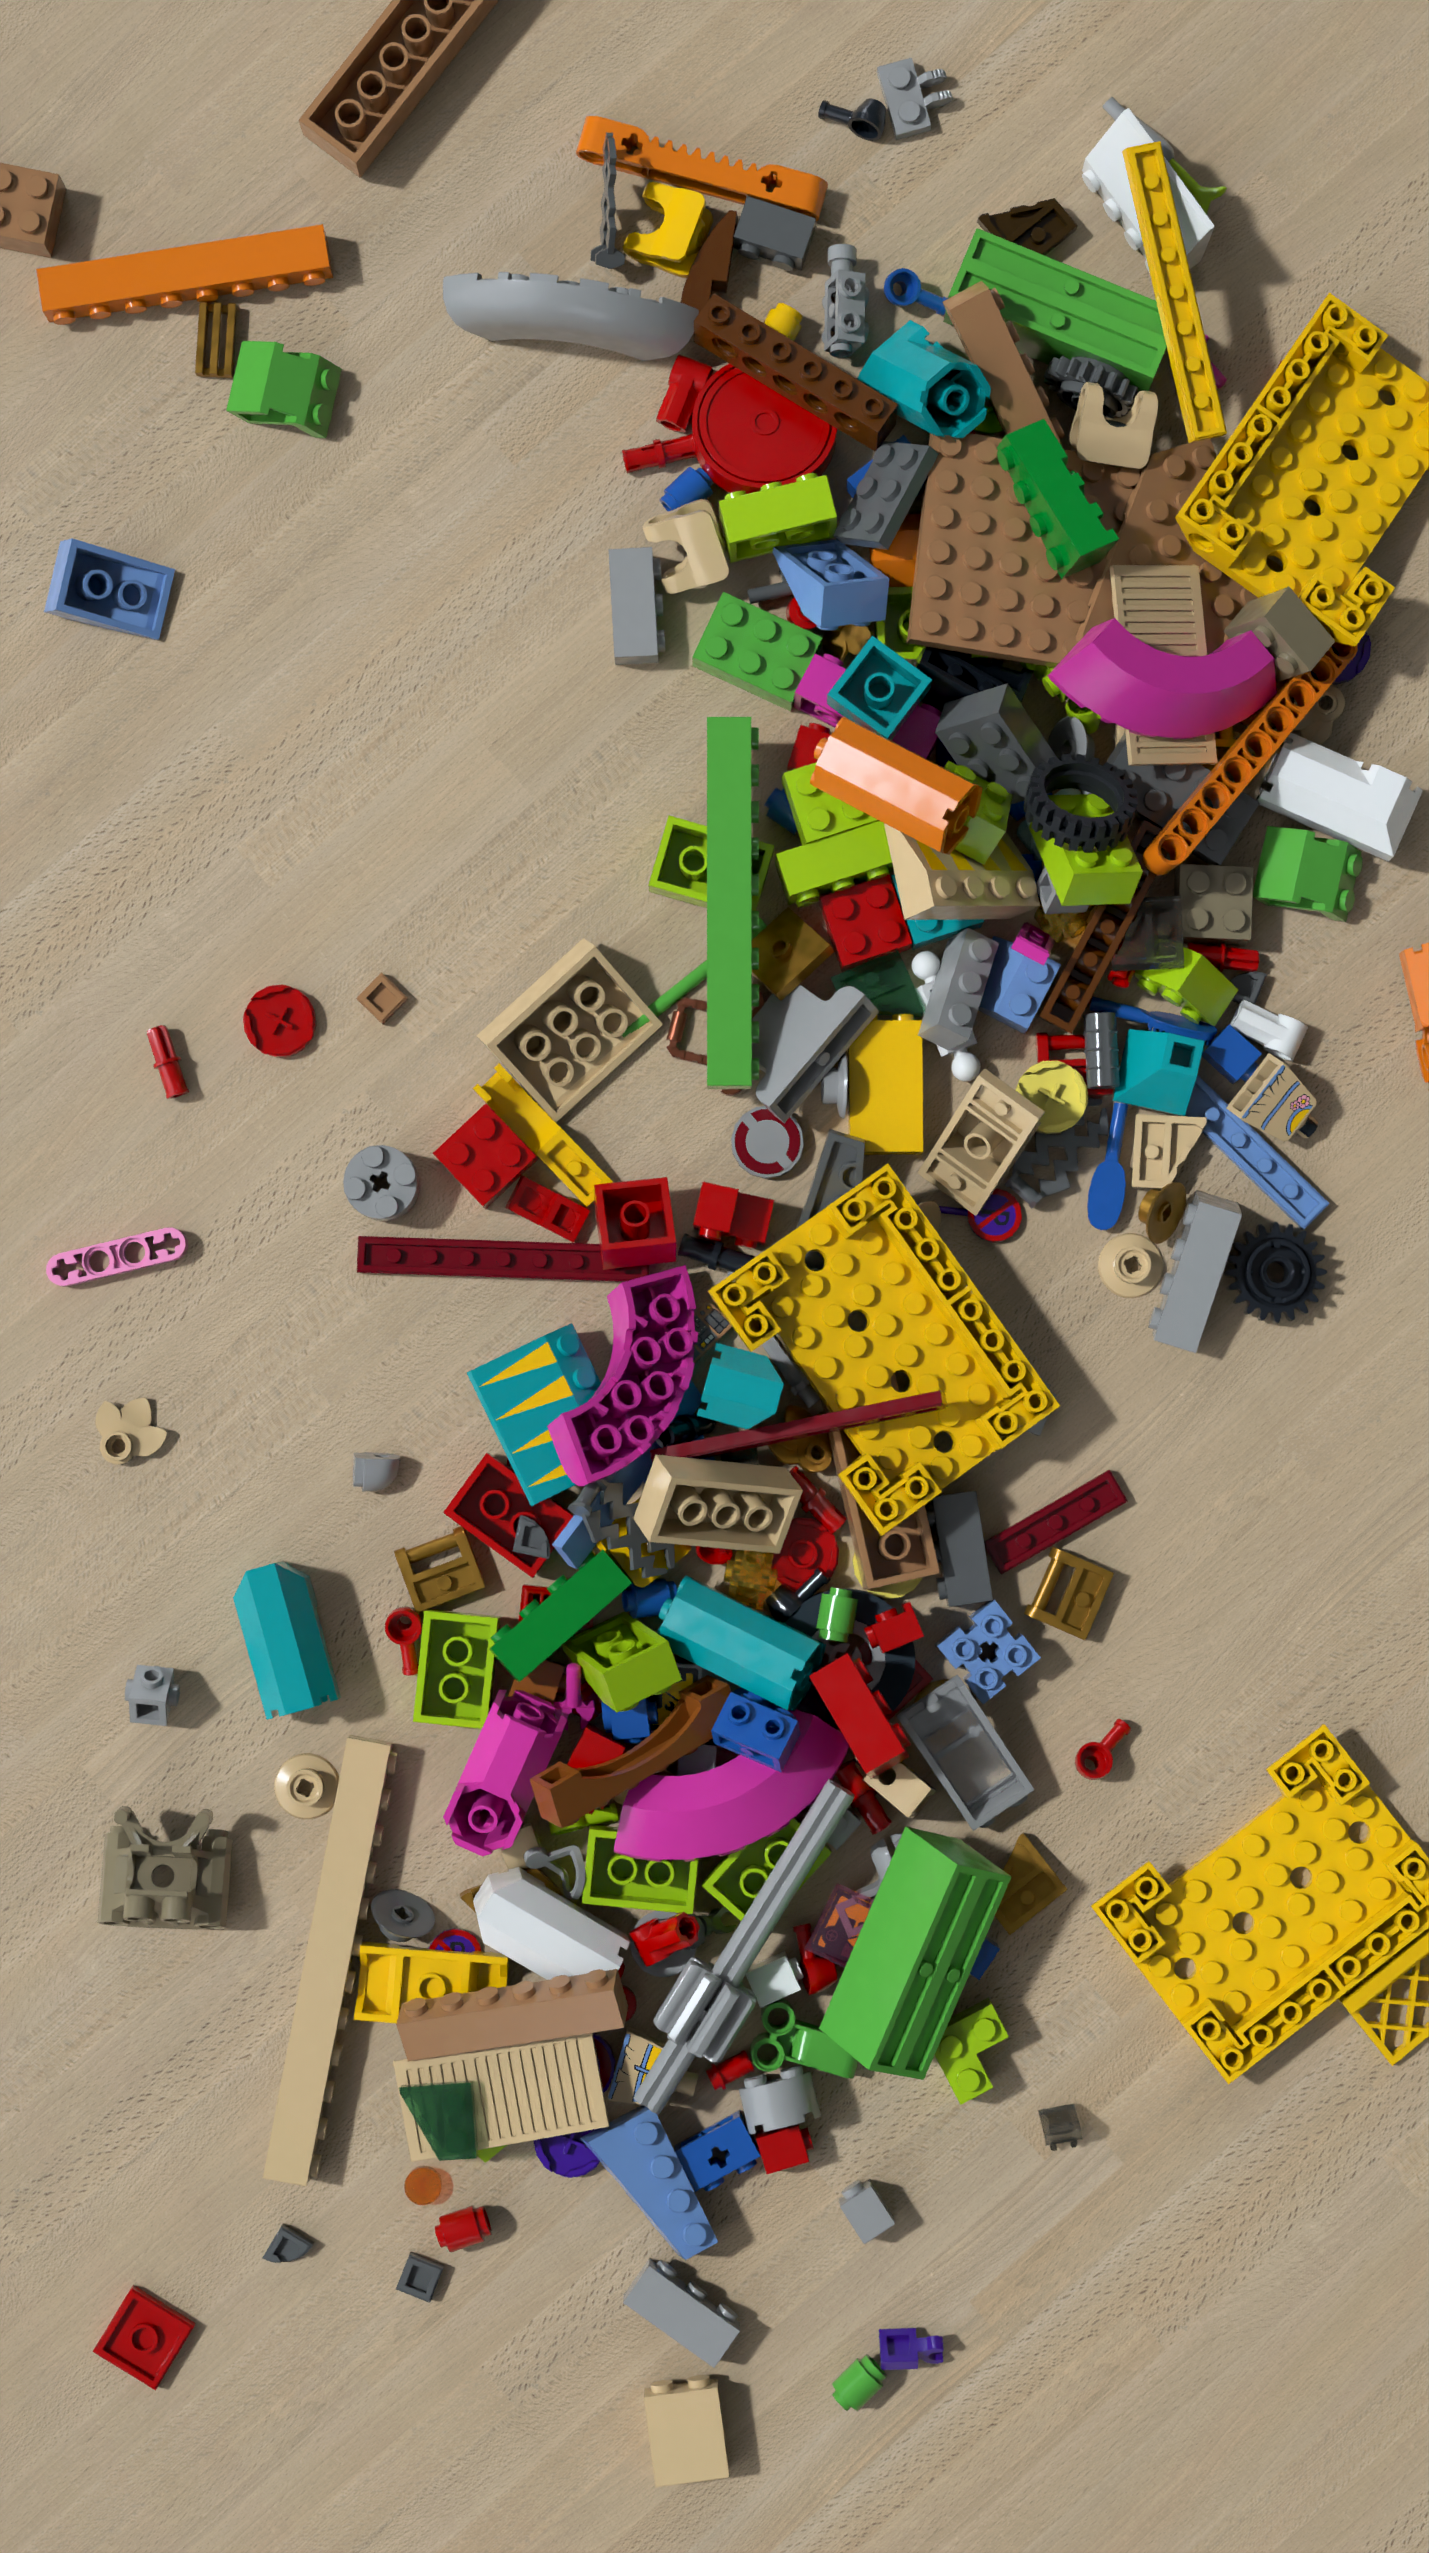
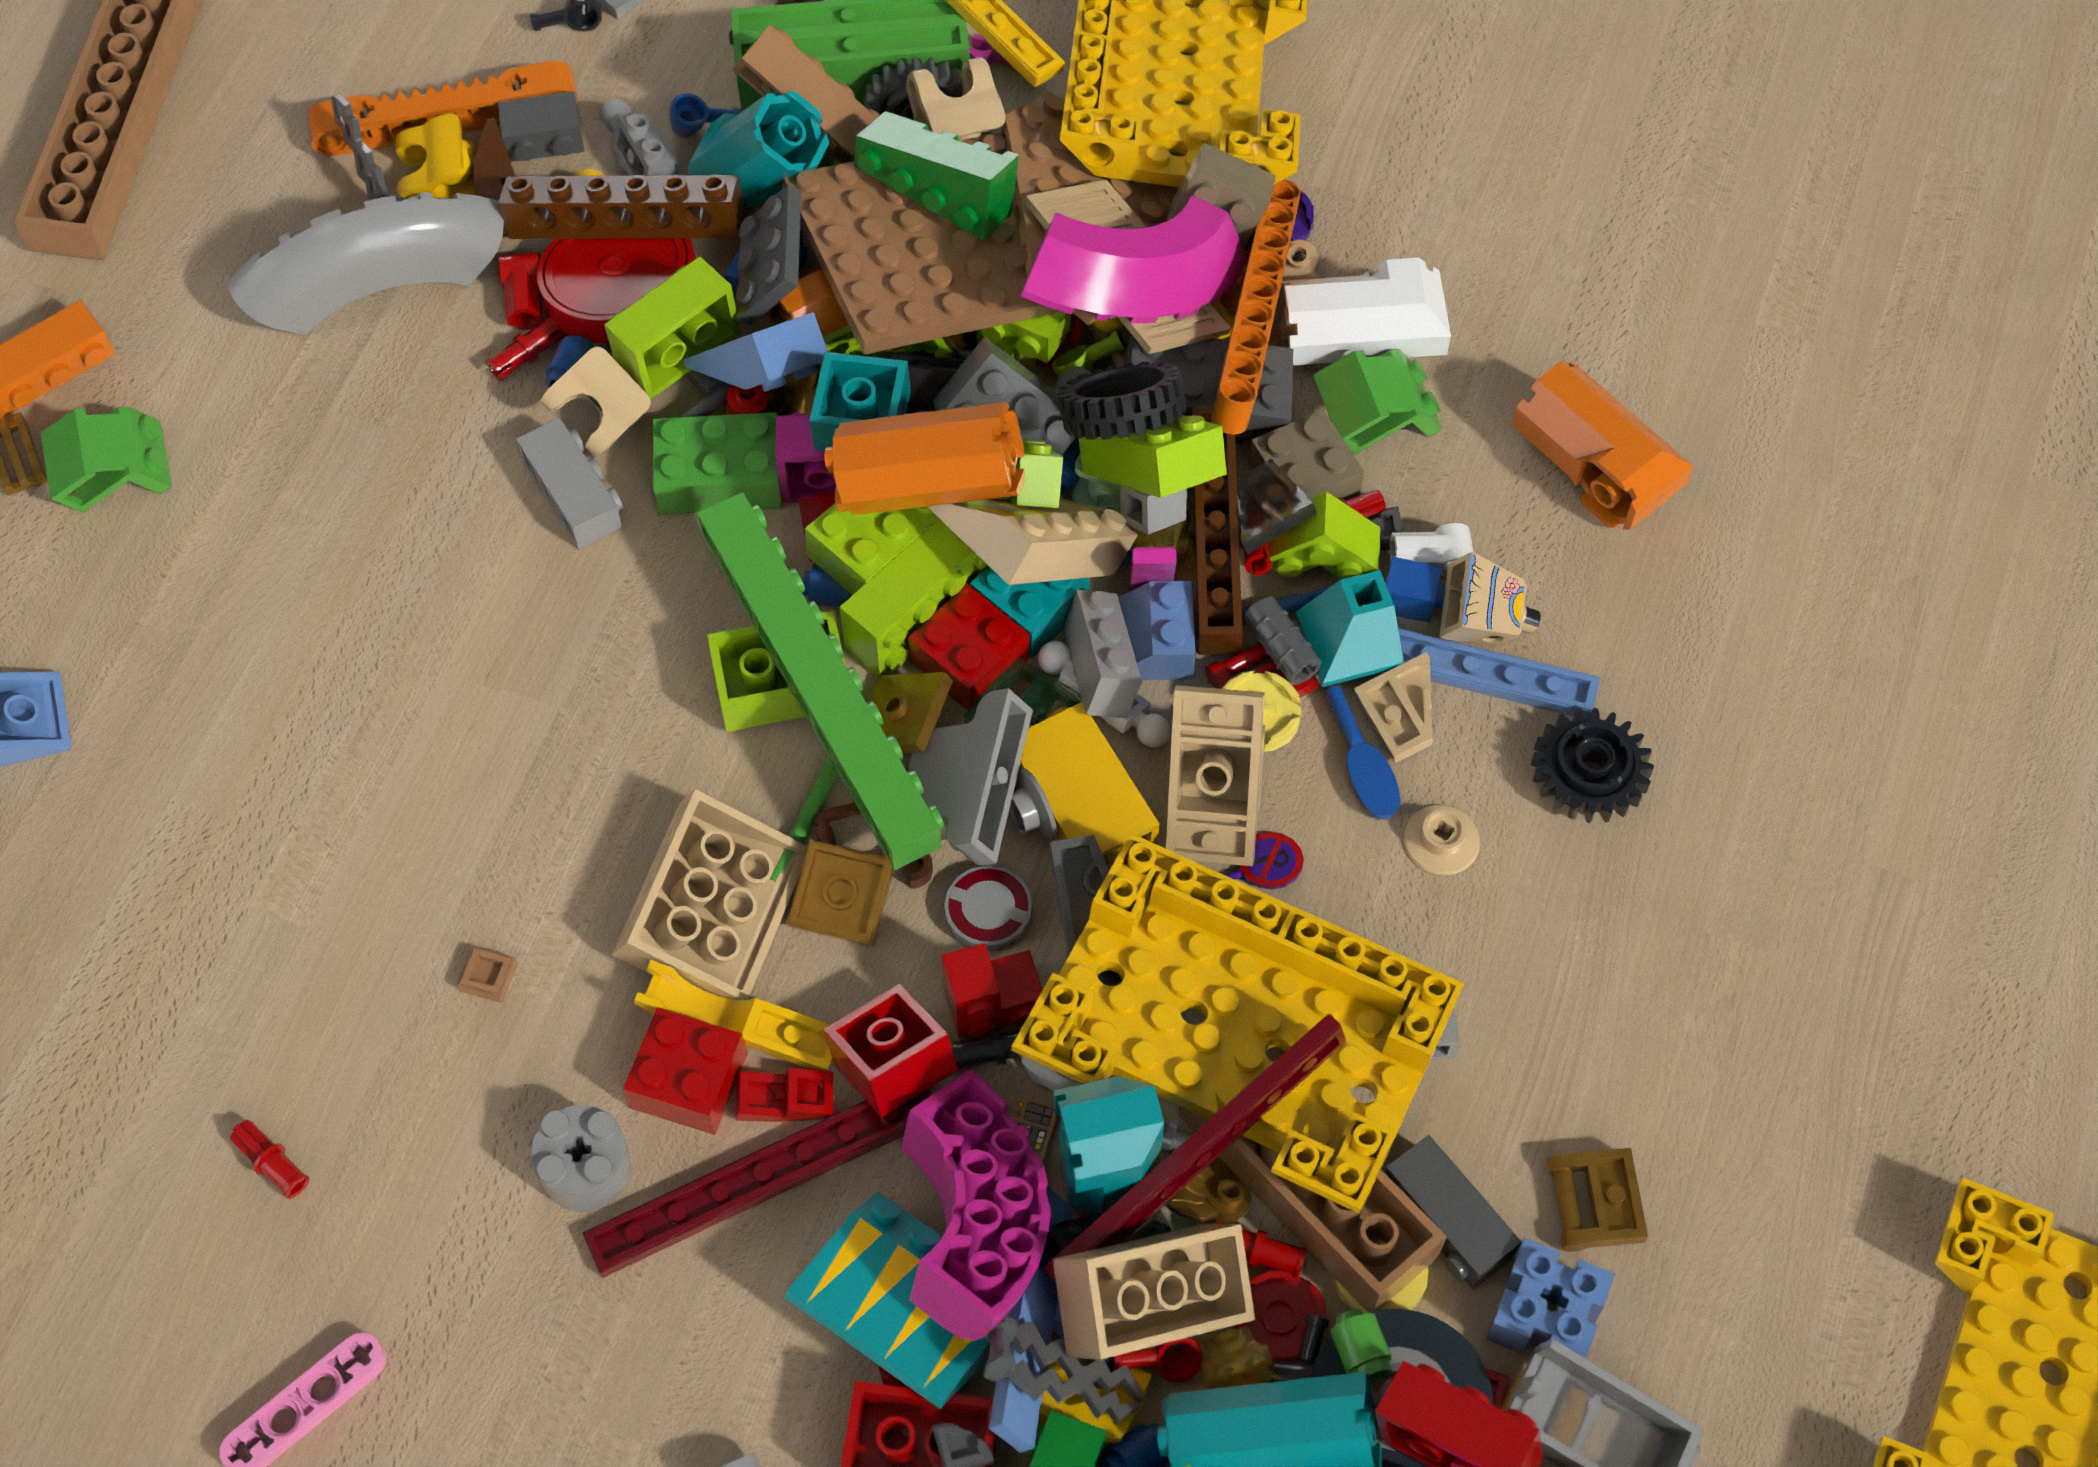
camera: 30 degrees left, 25 degrees down
red tile [243,984,317,1058] -> none
red brick [864,1602,924,1653] -> none
dark red tile [984,1470,1128,1575] -> none
dark grey piece [1004,1098,1109,1209] -> none
red bar [1075,1719,1132,1780] -> none
pearl gold piece [1138,1182,1186,1244] -> none
light grey wedge [1148,1190,1242,1353] -> none
none -> pearl gold plate [787,839,894,947]

